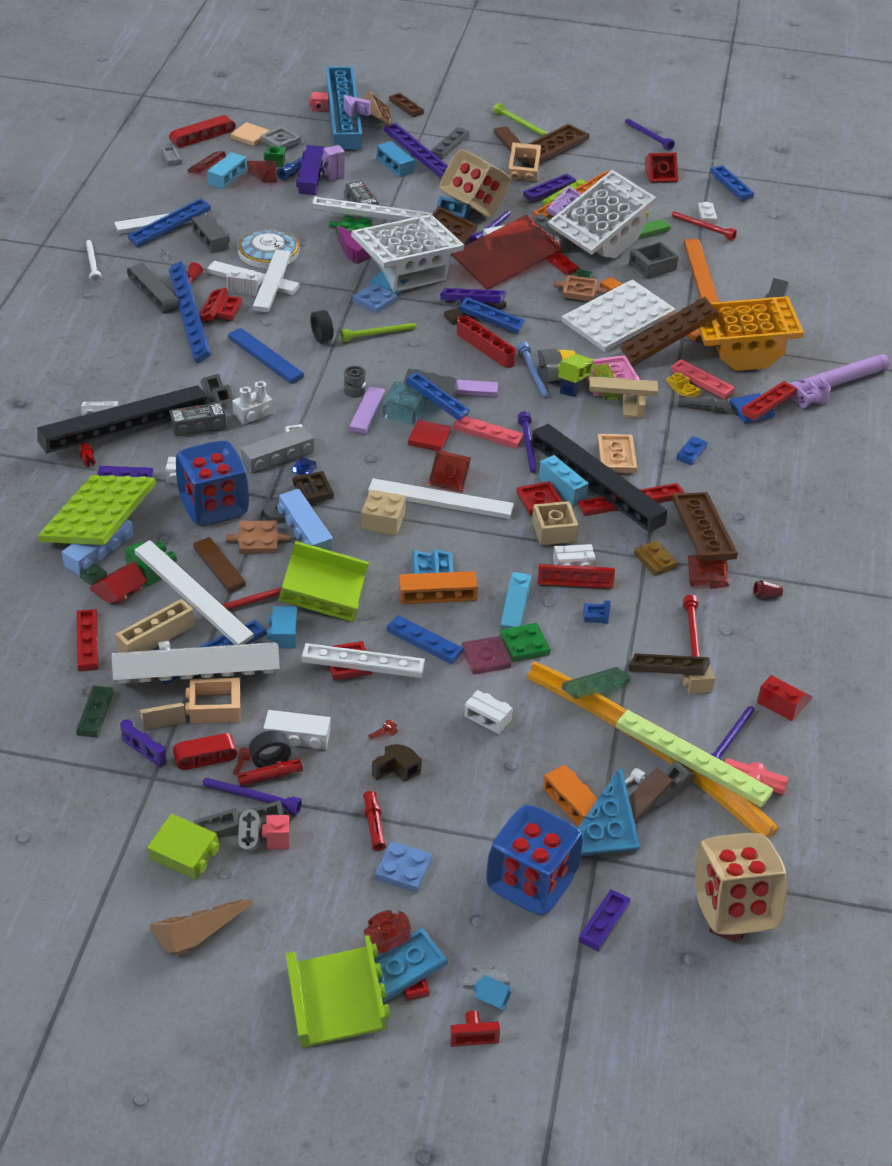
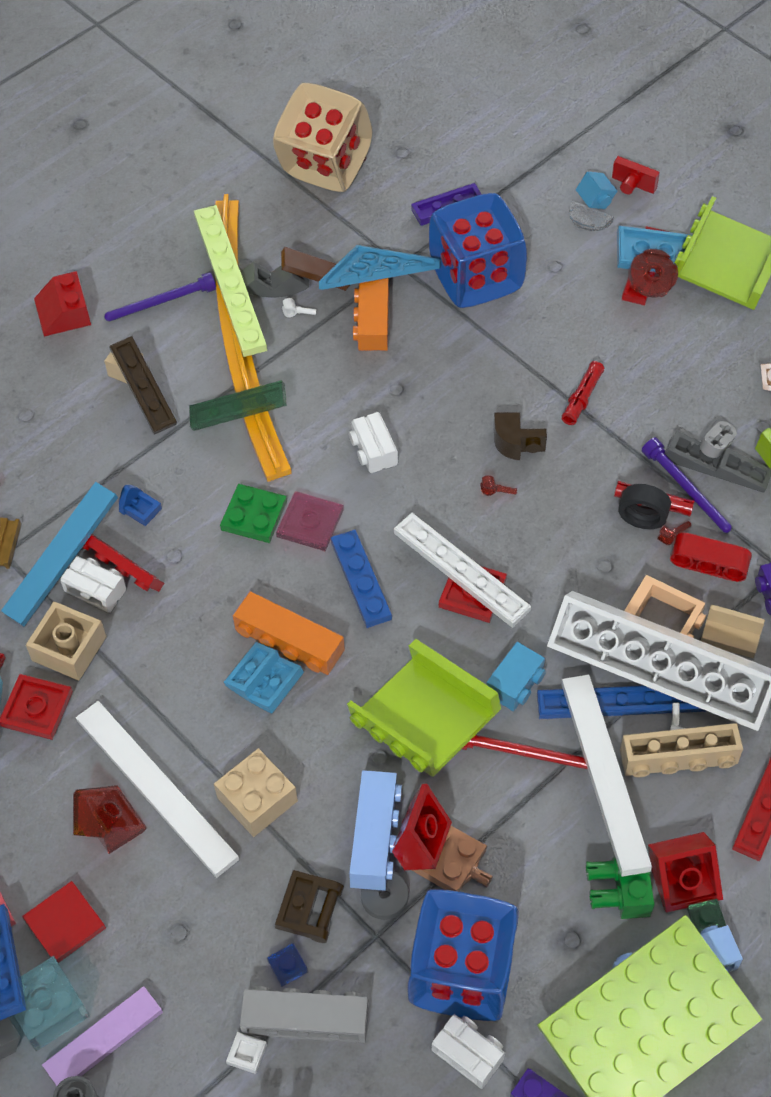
camera: 140 degrees left, 15 degrees up
reddish brown tile [193,537,246,593] -> none
coral brick [262,815,289,850] -> none
white brick [264,710,330,750] -> none
medium blue plate [375,841,433,893] -> none
medium azure slope [500,572,532,628] -> none
red piece [683,595,700,657] -> none
coral piece [725,758,789,795] -> none
none -> dark azure tile [1,482,118,627]
none -> red slope [392,784,452,870]

